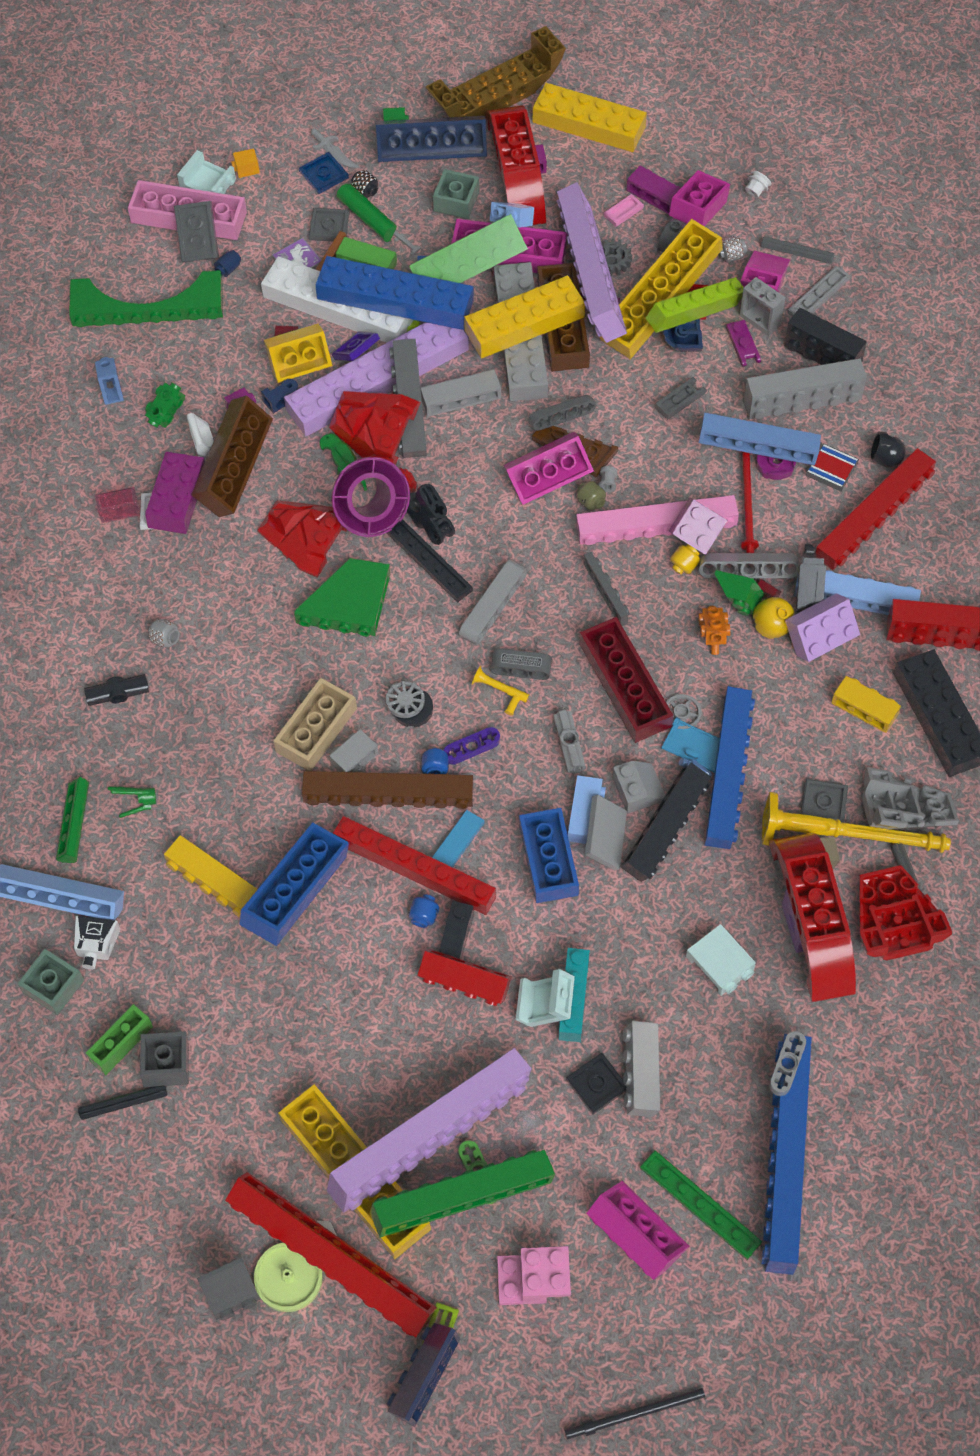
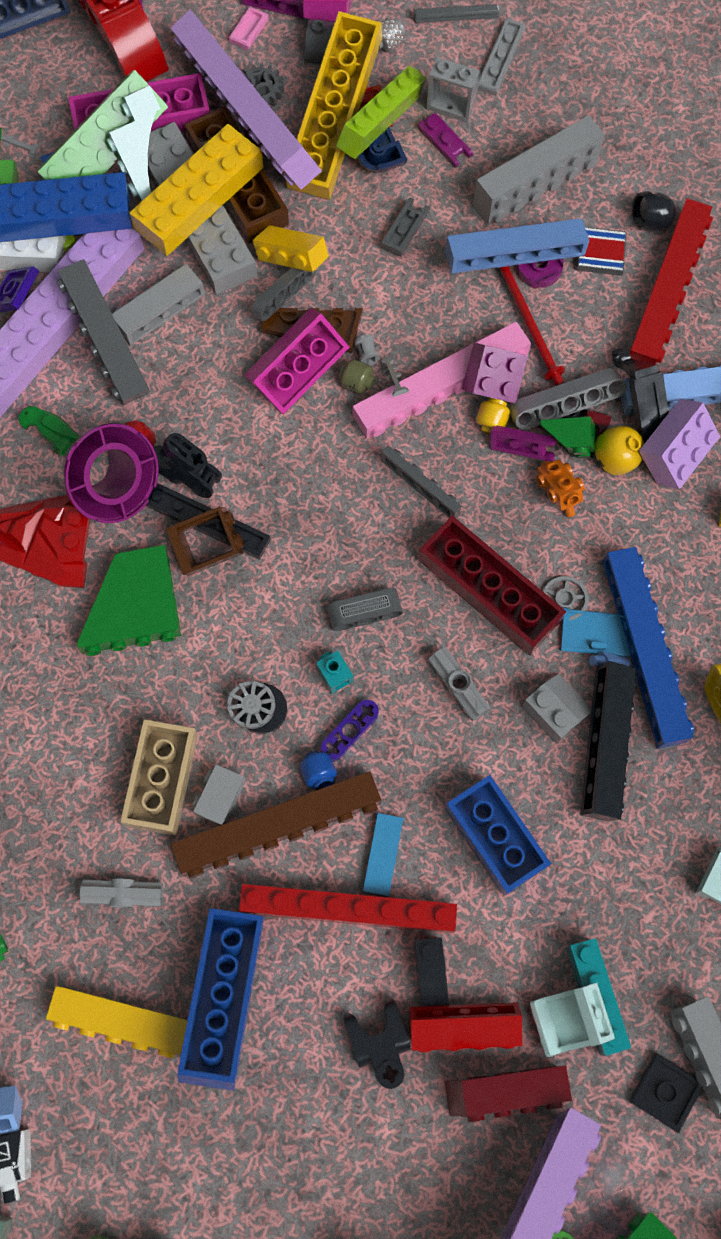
camera: 25 degrees left, 10 degrees up
red wedge [329,391,421,465] -> none
blue head [408,894,440,928] -> none
sand green brick [433,169,480,219] -> none
light grey beam [459,560,528,645] -> none
yellow piece [472,666,530,716] -> none
light blue slope [490,202,534,227] -> none
light blue brick [568,775,606,844] -> none
light grey tile [585,795,627,870] -> none
dark pink slope [740,250,790,298] -> none
black brick [784,307,867,365] -> none
none -> light grey piece [80,878,164,908]
none -> light aqua arch [106,86,160,202]
none -> reddish brown window [166,506,244,576]
none -> yellow brick [253,225,329,272]
none -> teal brick [316,651,354,694]
none -> black piece [344,998,411,1089]
none -> light grey piece [381,356,409,397]
none -> dark red wedge [445,1065,572,1122]
none -> magenta hinge [491,426,556,462]

